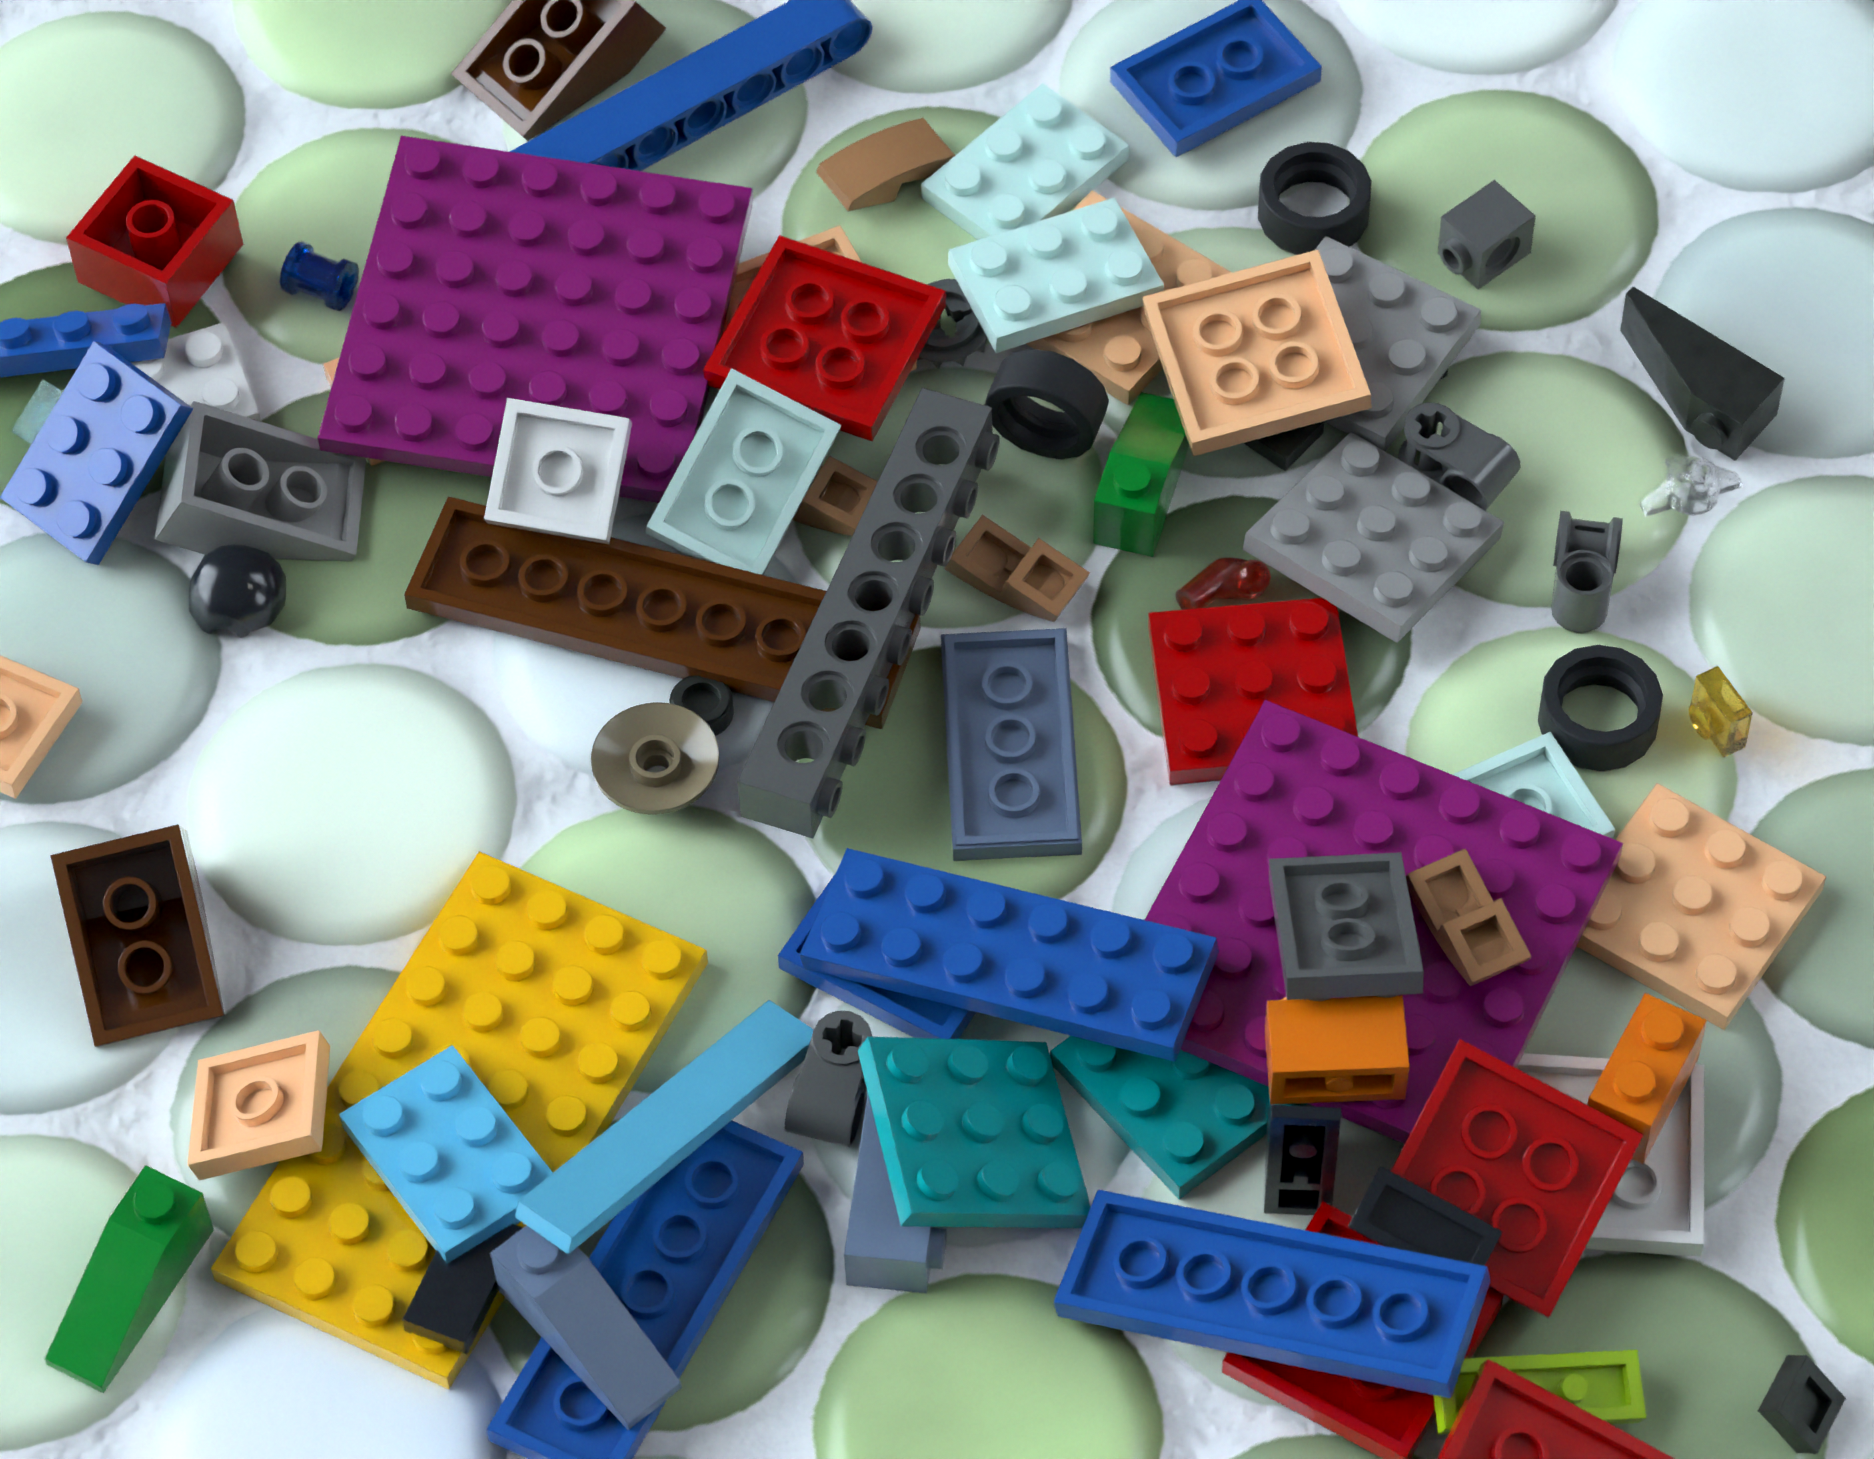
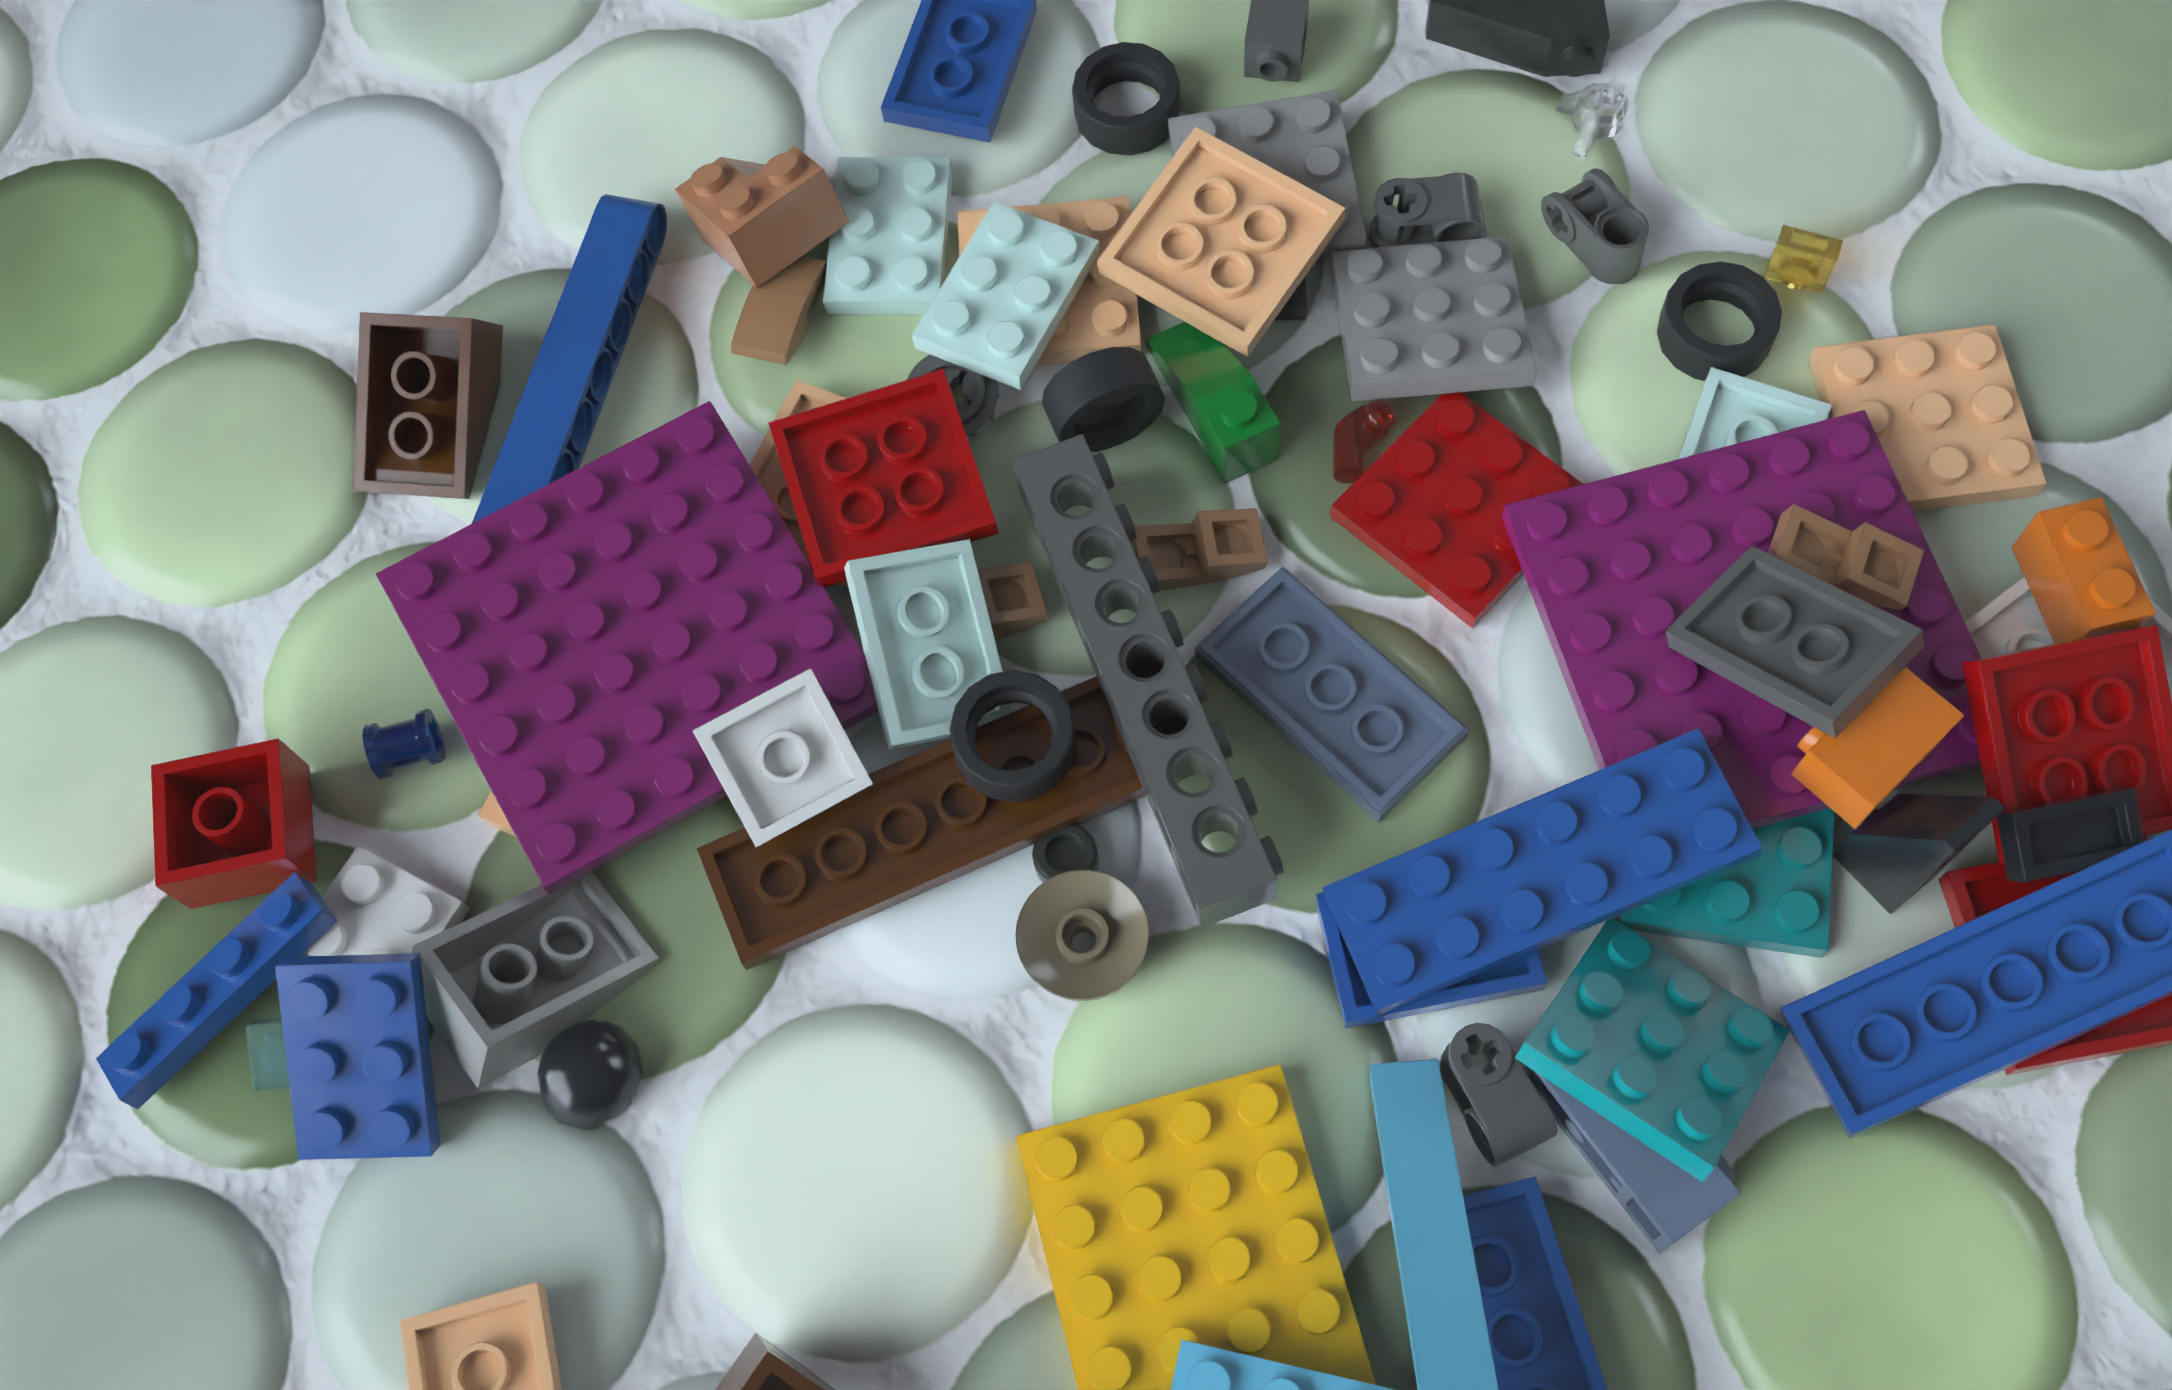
camera: 35 degrees left, 10 degrees up
none -> nougat slope [674,146,849,288]
none -> black tyre [949,670,1076,802]

